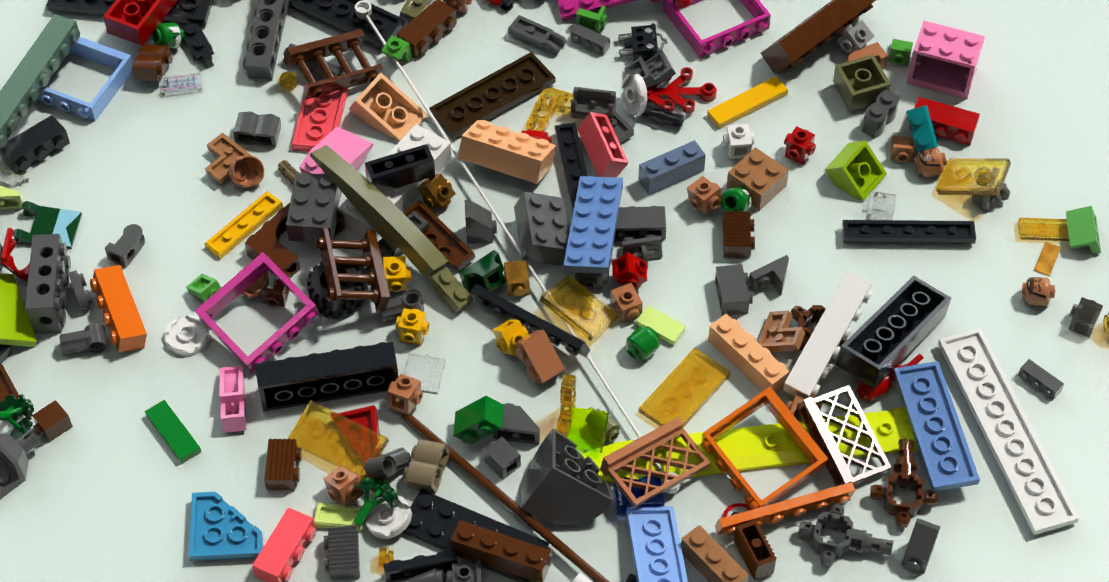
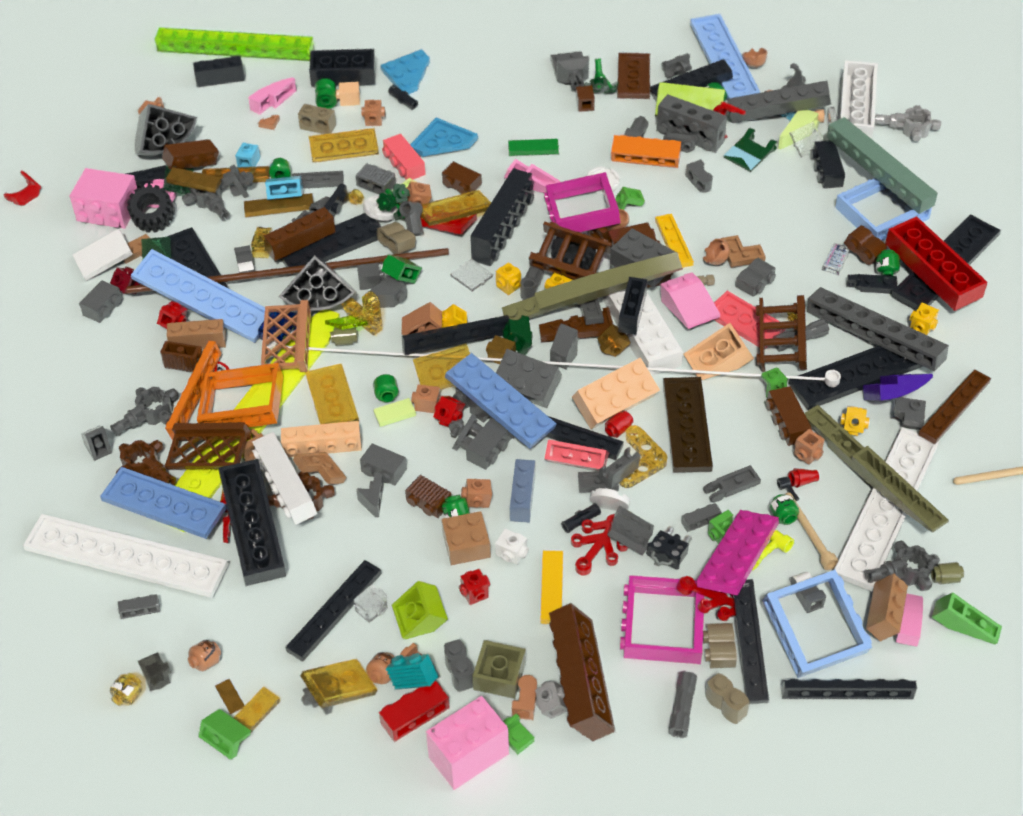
camera: 125 degrees right, 5 degrees down
nougat brick [387,374,423,415] -> none

